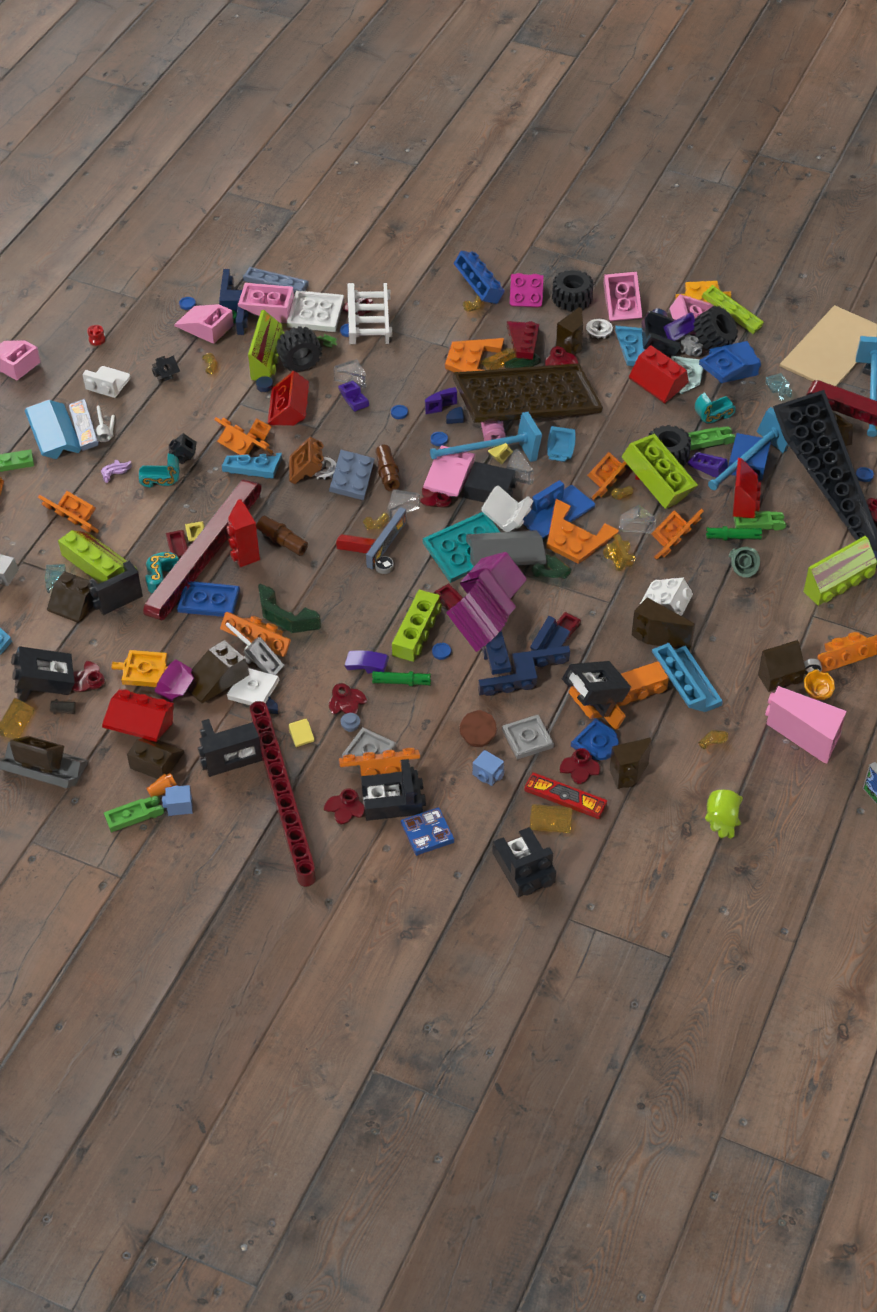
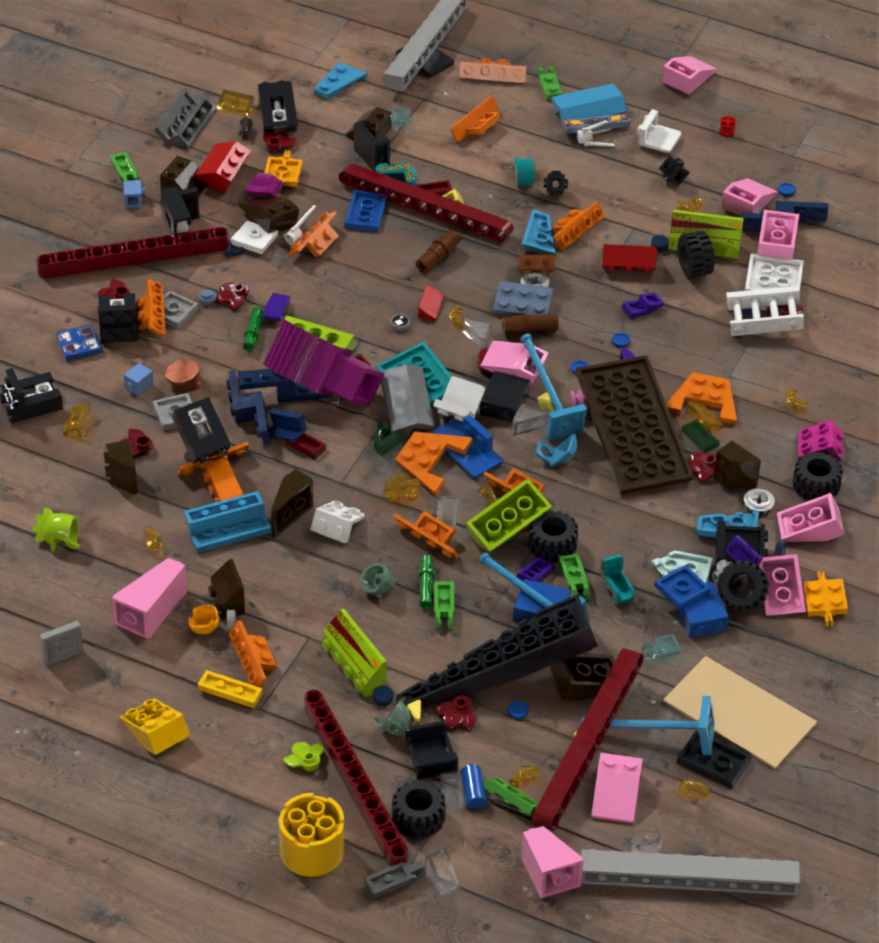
camera: 90 degrees right, 5 degrees down
dark brown slope [10,736,64,773] -> none
lime slope [58,530,138,583] -> none
lavender piece [101,460,132,483] -> none
orange cone [146,773,177,797] -> none
red slope [227,499,260,568] -> none
sand blue tile [243,267,309,293] -> none
flat silver plate [245,637,284,675] -> none
orange plate [249,418,272,441] -> none
clear green slope [258,583,321,633] -> none
light yellow slope [289,719,314,747] -> none
bright green plate [317,334,337,348] -> none
clear slope [334,359,367,388] -> none
sand blue tile [366,507,406,570] -> none
blue brick [453,250,505,304] -> none
dark red wing [506,321,539,359] -> none
tile [524,772,607,819] -> none
blue tile [571,718,619,760] -> none
red slope [629,345,689,404] -> none
lime tile [702,285,764,334] -> none
red slope [733,458,761,518] -> none

